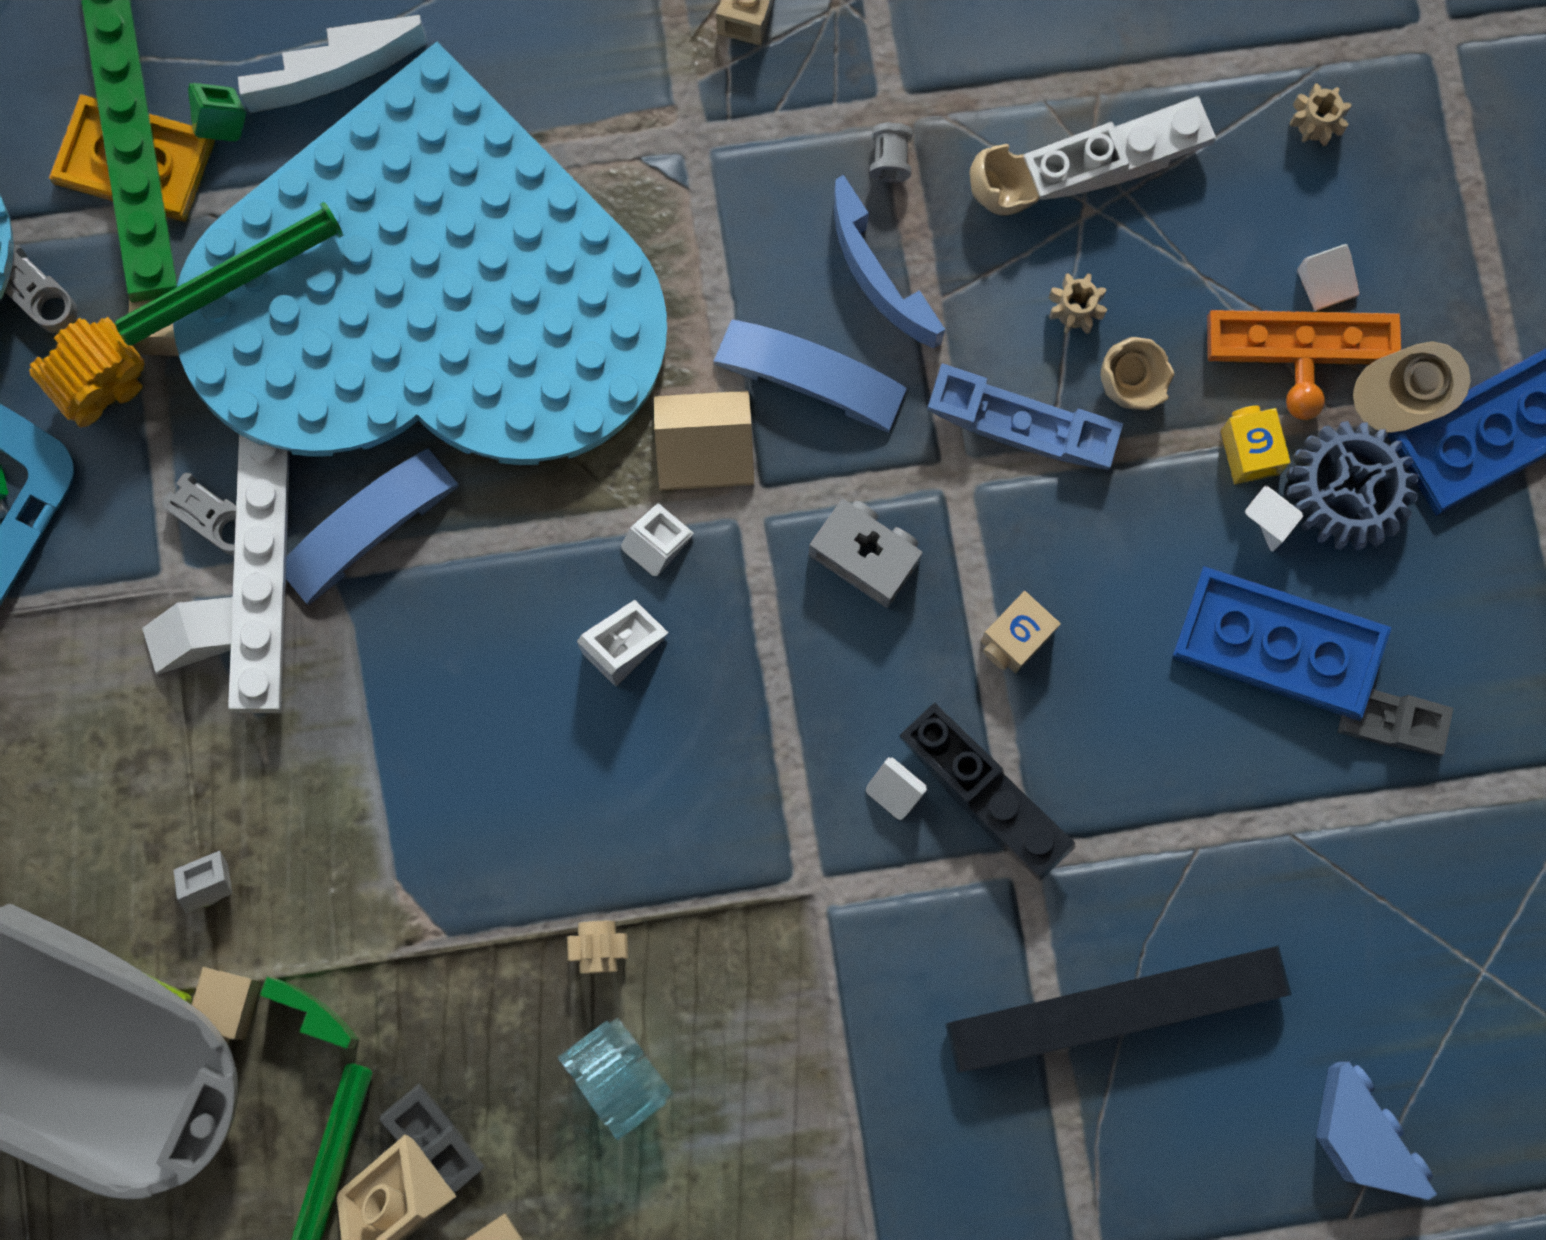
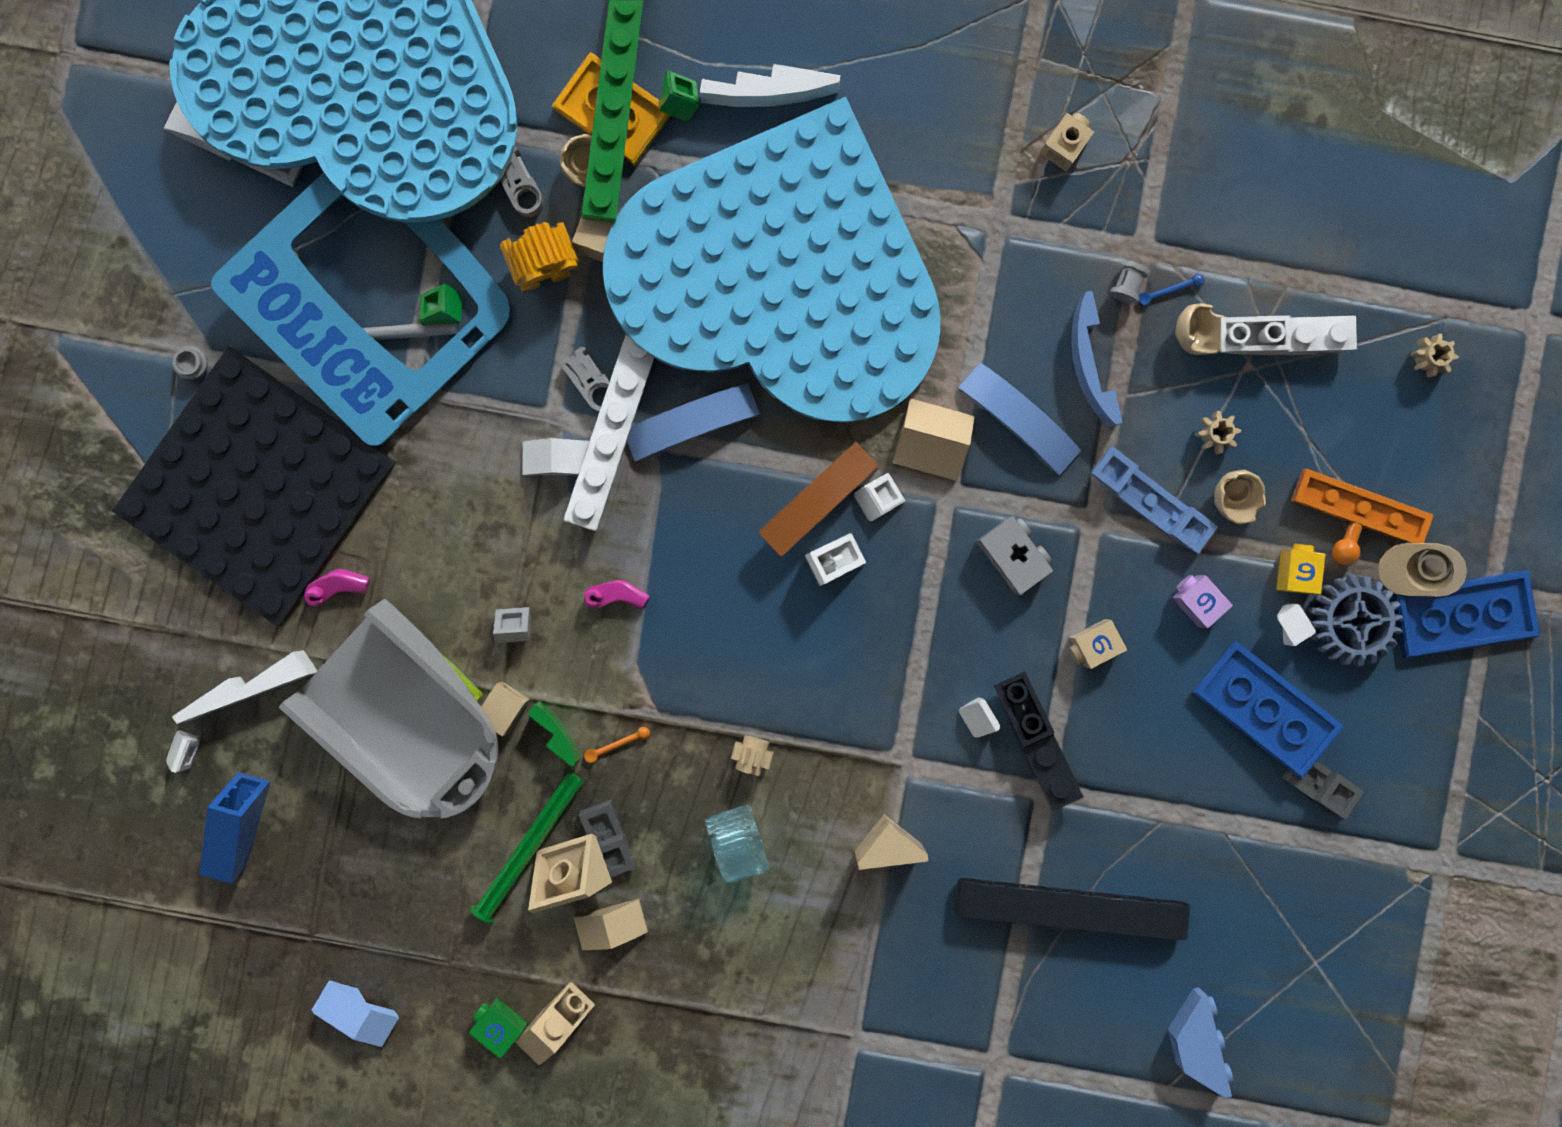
camera: 20 degrees right, 10 degrees up
green axle [115,202,344,346] -> none
white slope [1297,244,1360,312] -> none
none -> tan hair [560,134,592,188]
none -> dark pink arm [584,580,650,610]
none -> orange hinge [584,727,650,763]
none -> dark orange slope [758,442,879,557]
none -> tan slope [855,814,928,870]
none -> blue hinge [1138,274,1205,306]
none -> lavender brick [1172,575,1233,628]

